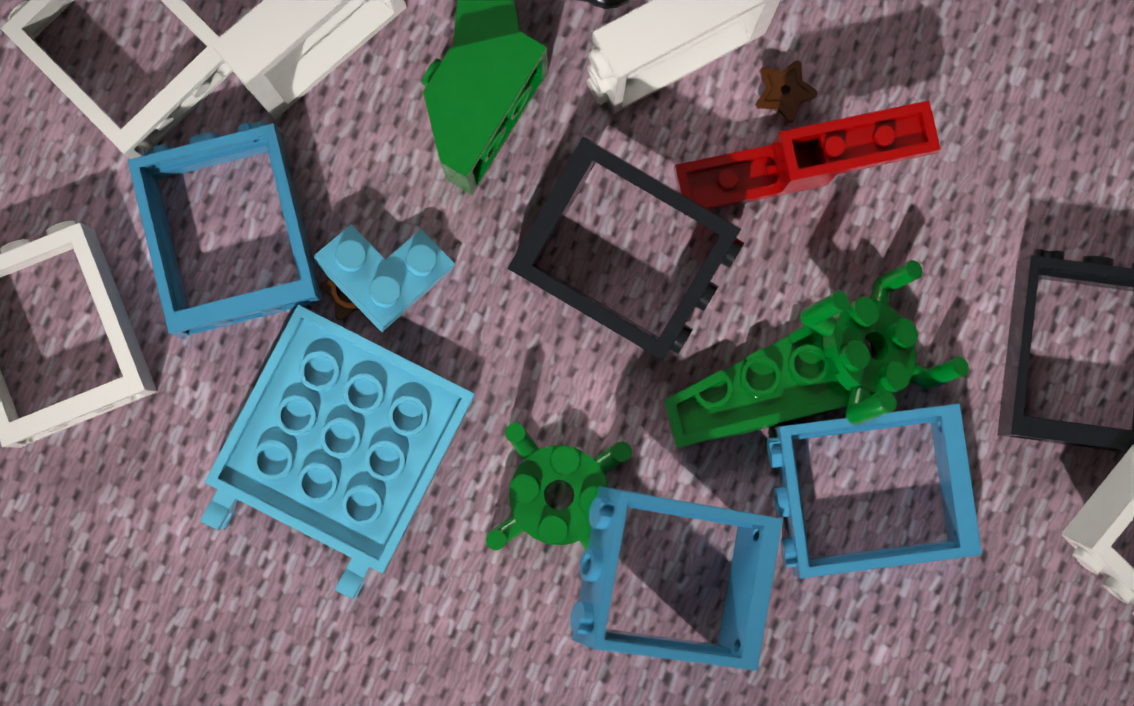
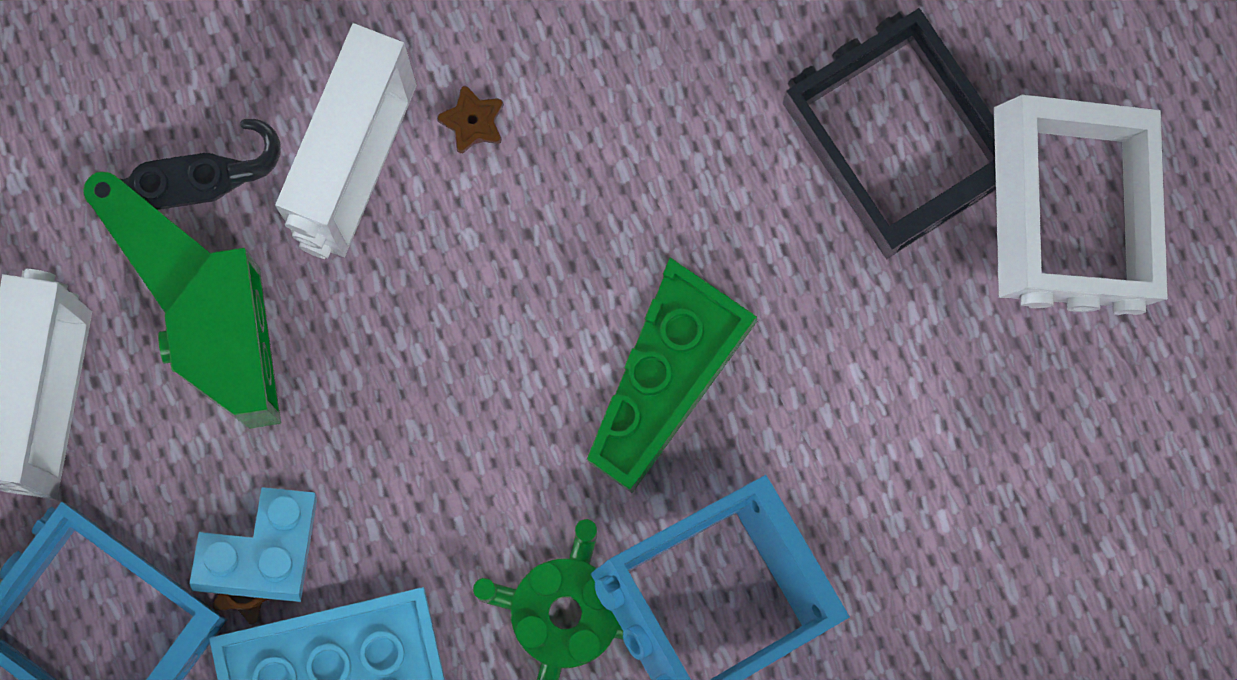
camera: 40 degrees left, 5 degrees down
black window [507,137,745,360] -> none
red bracket [674,100,941,216] -> none
dark azure window [767,403,982,579] -> none
green plate [800,260,969,425] -> none

